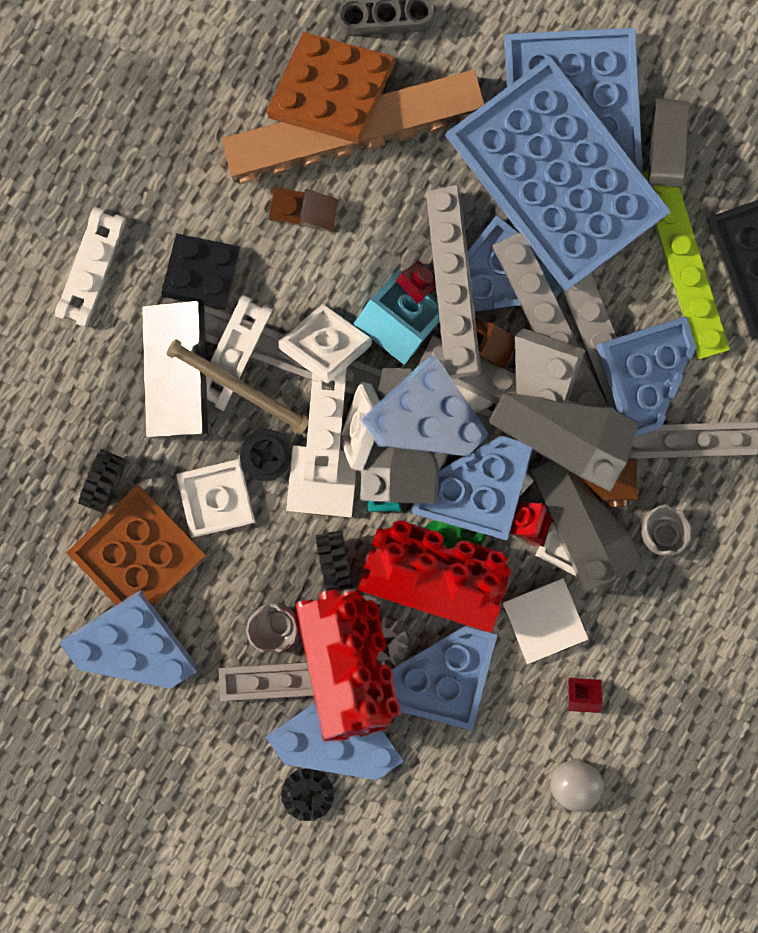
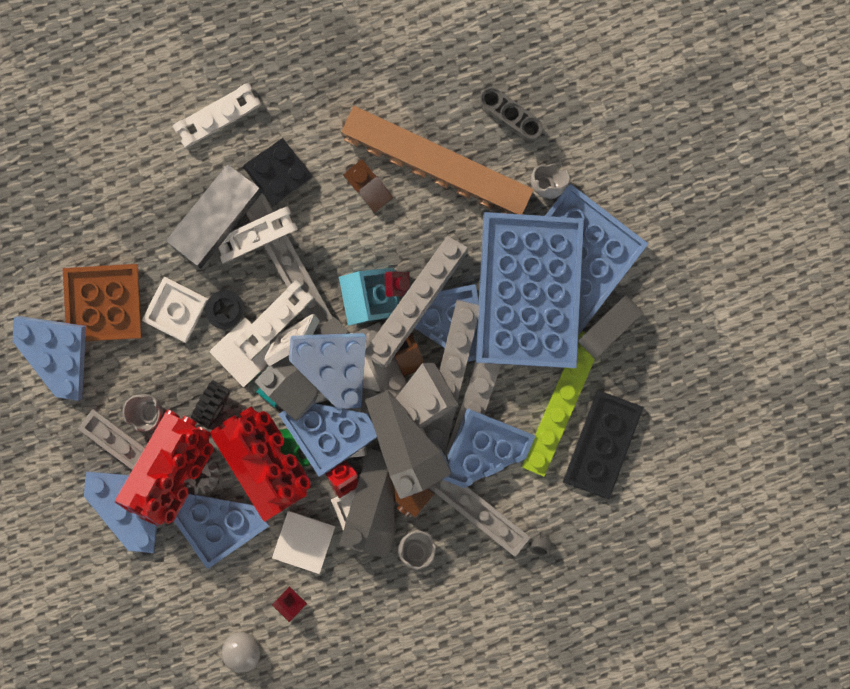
camera: 35 degrees right, 0 degrees up
black tyre [78,449,127,514] -> none
dark tan bar [166,338,309,434] -> none
dark orange plate [267,32,395,144] -> none
white tile [278,304,372,384] -> none
black gear [281,768,334,821] -> none
none -> light grey hair [530,164,571,199]

